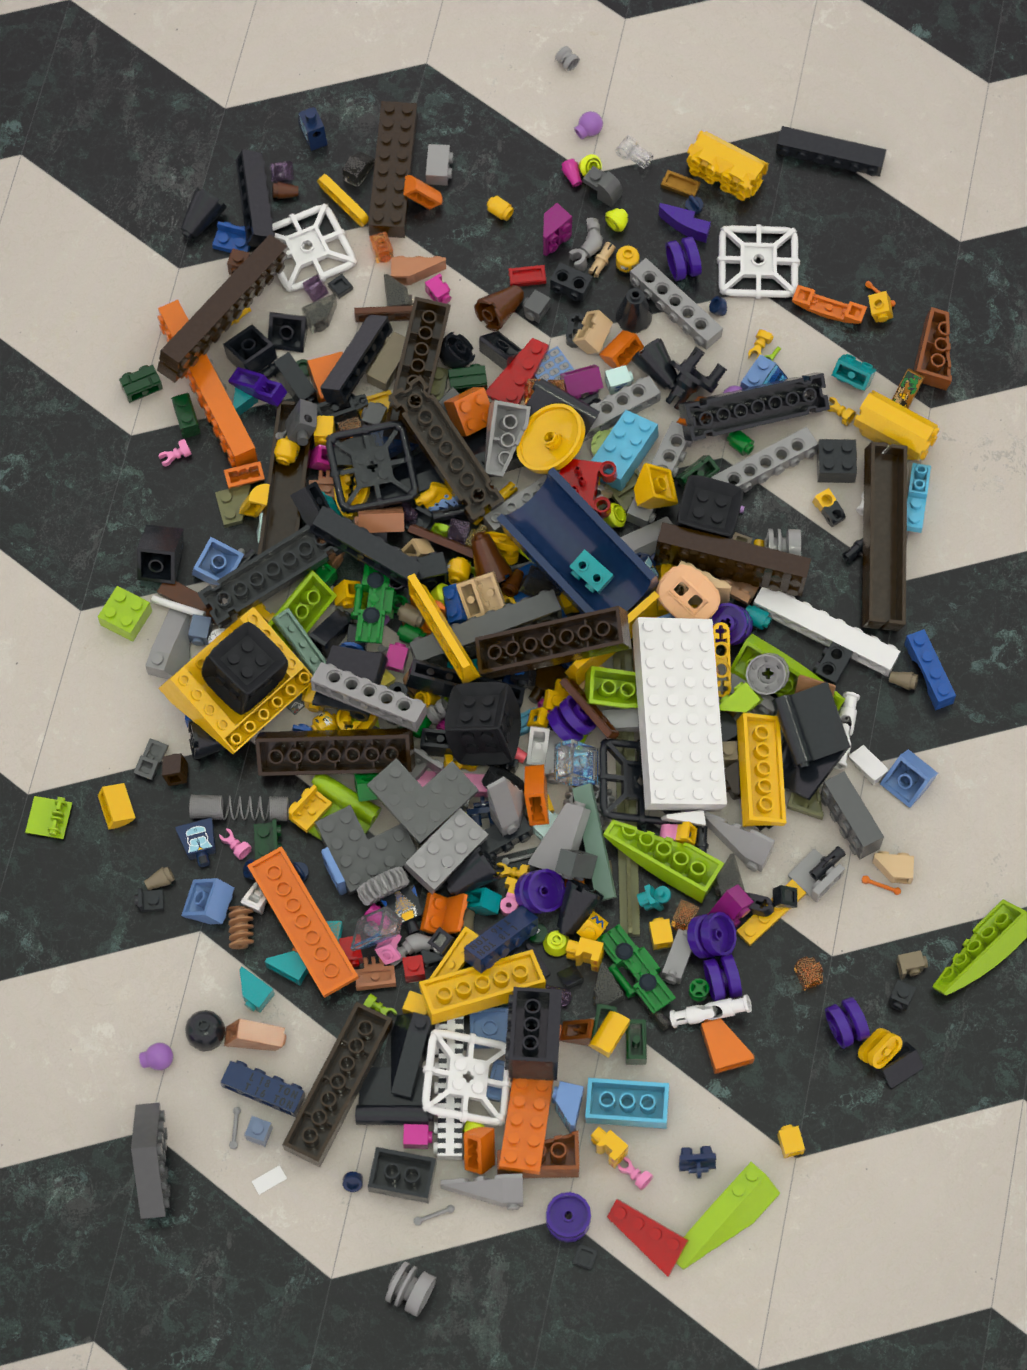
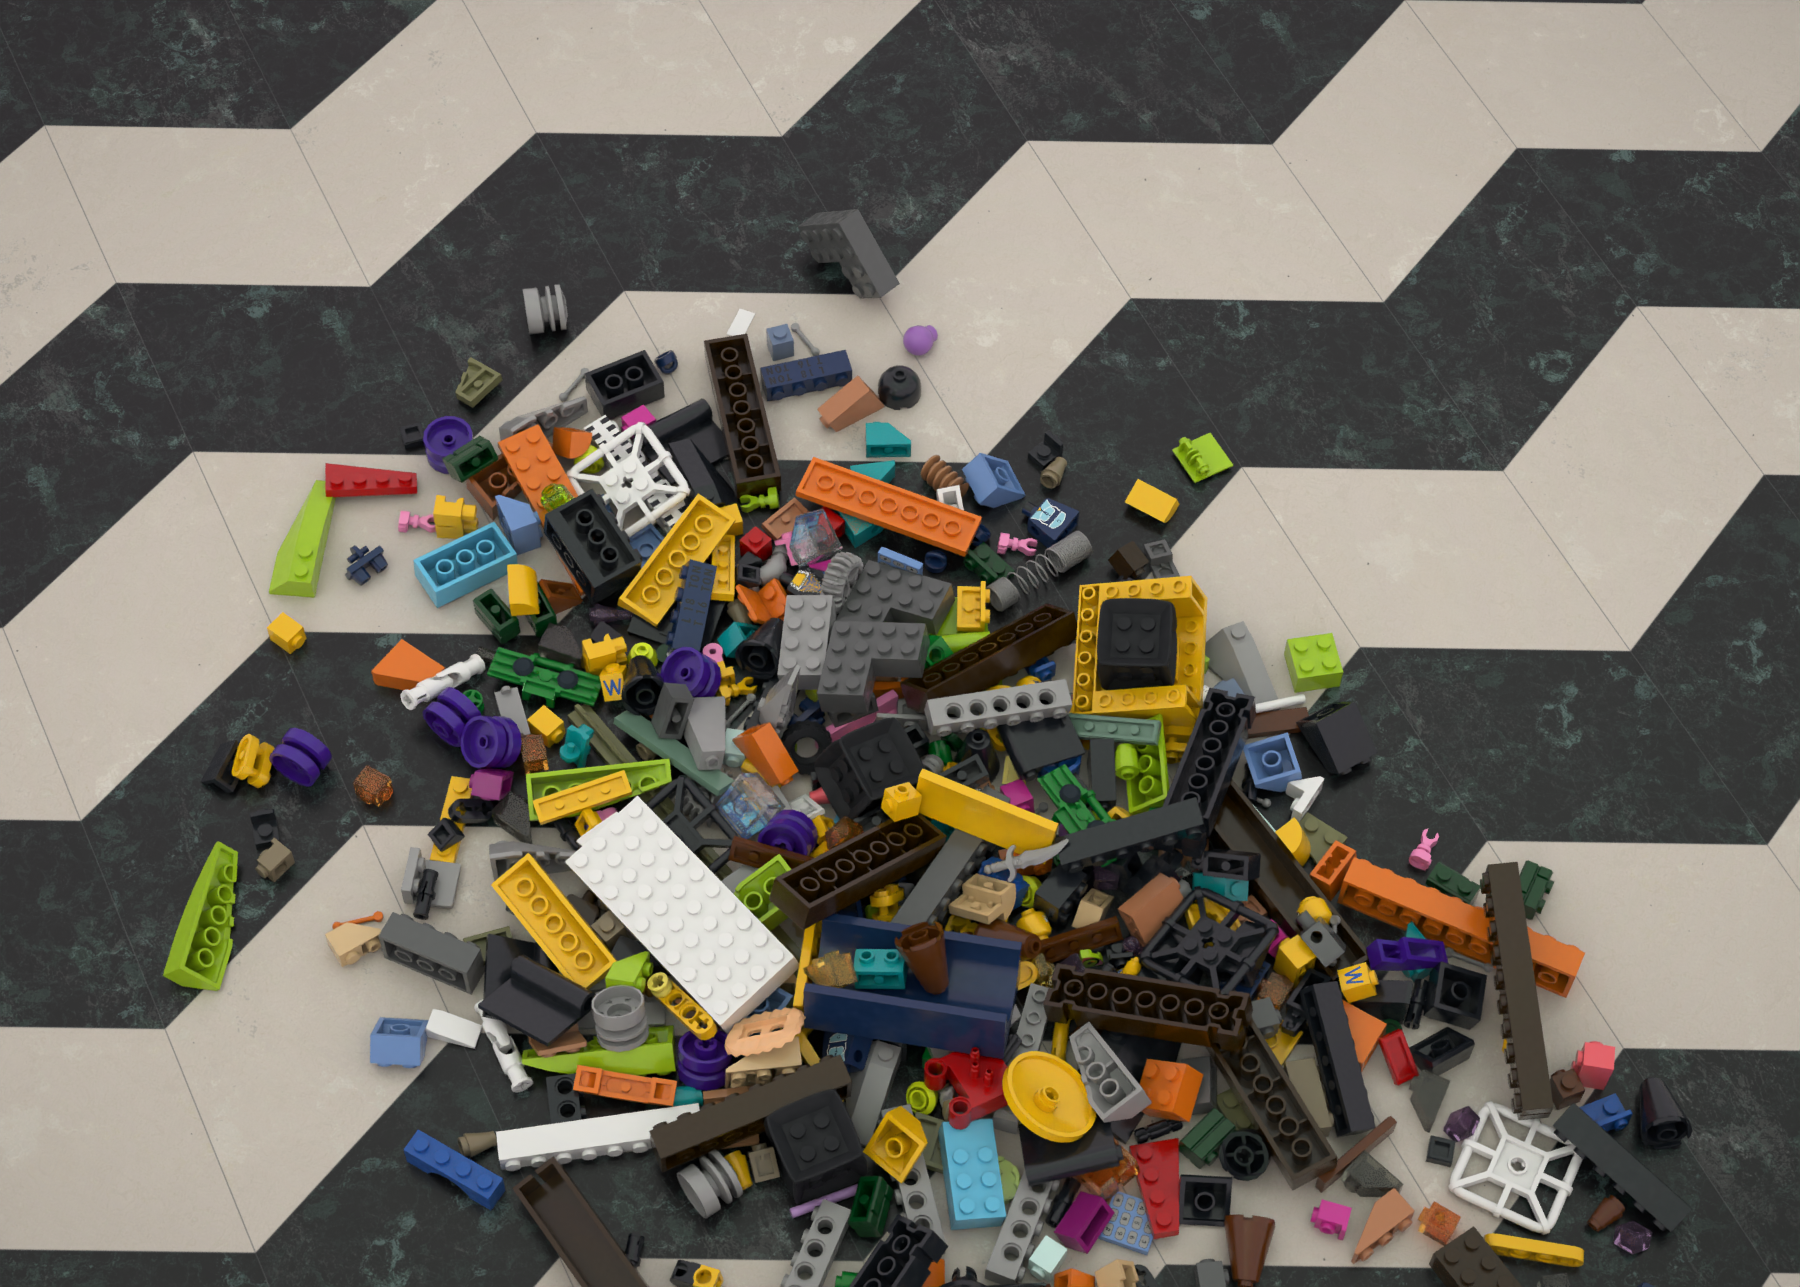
camera: 140 degrees right, 10 degrees down
none -> dark green brick [442,435,499,483]
none -> olive wing [455,357,503,408]
none -> yellow plate [533,770,632,825]
none -> clear neon green head [540,483,574,512]
none -> orange slope [573,1065,678,1107]
none -> light yellow bush [647,972,673,998]
none -> clear yellow slope [803,950,858,988]
none -> clear orange brick [825,816,864,850]
none -> yellow brick [881,782,922,822]
none -> reddish brown cone [895,922,949,995]
none -> light grey piece [984,839,1068,882]
none -> lime brick [1114,743,1139,780]
none -> white slope [1286,776,1325,823]
none -> yellow brick [1337,962,1379,1003]
none -> red tile [1378,1029,1419,1085]
none -> coral brick [1571,1041,1615,1090]

